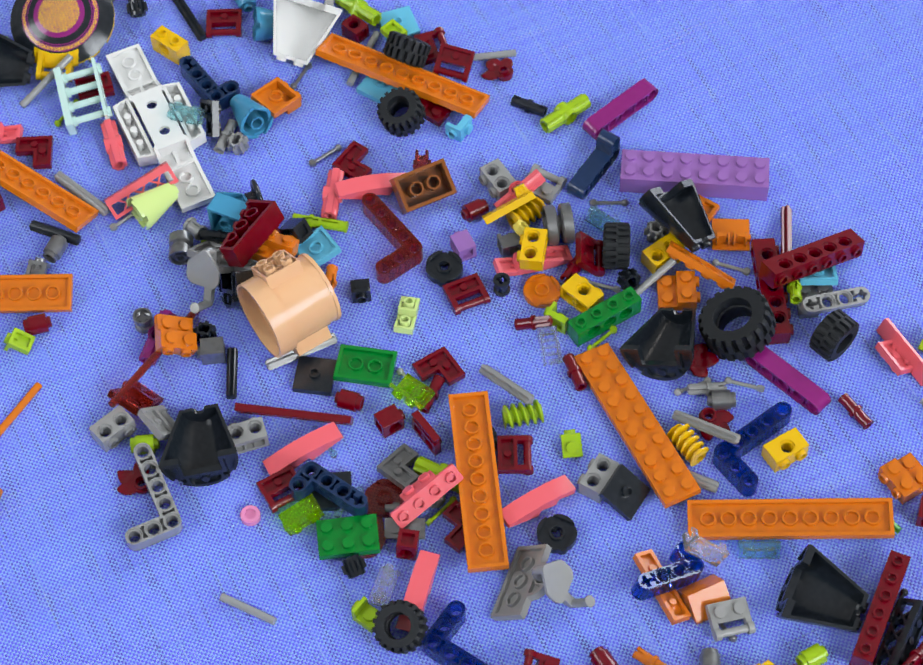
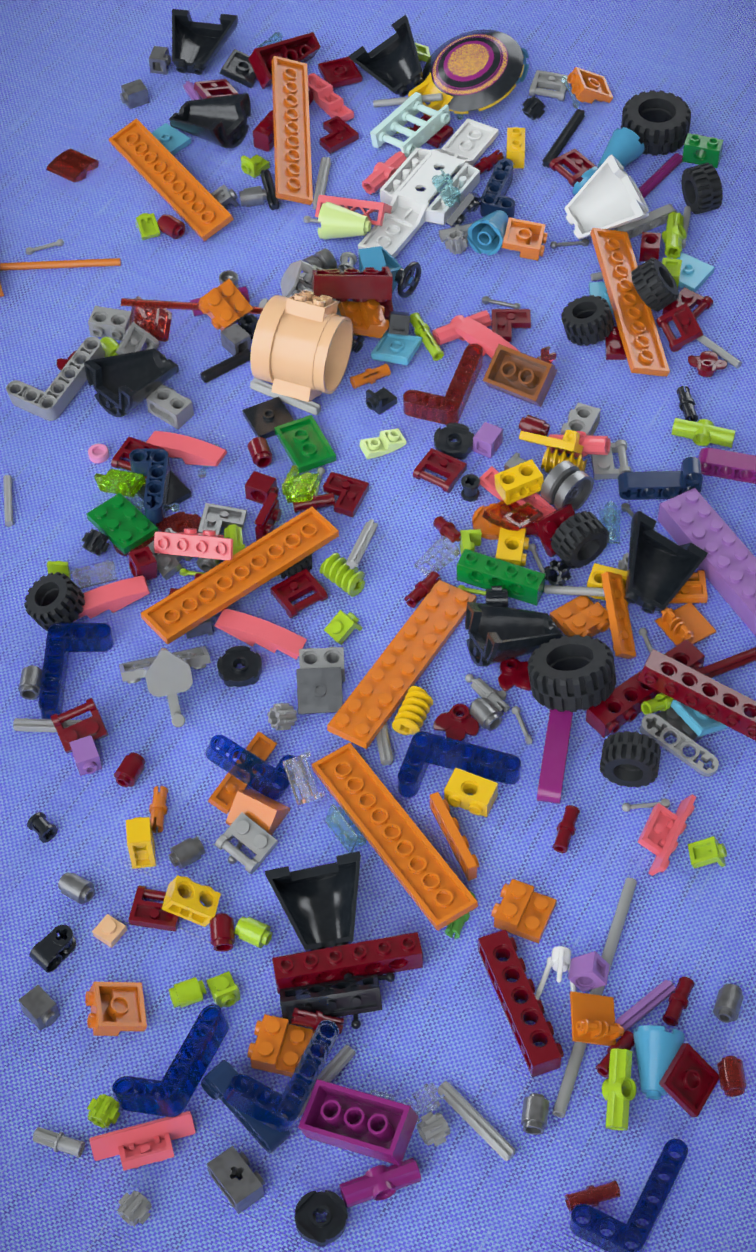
camera: 55 degrees right, 5 degrees down
dark red tile [234,403,354,426] -> none
medium azure bracket [445,114,473,142] -> none
light yellow tile [513,220,529,236] -> none
light grey axle [672,410,741,445] -> none
none -> lime bracket [241,154,270,178]
none -> light grey gear [267,703,297,731]
none -> orange plate [430,792,479,881]
none -> dark red pin [473,150,504,175]
none -> clear red slope [482,500,543,531]
none -> black gear [486,586,508,607]
none -> light grey hinge [622,799,670,812]

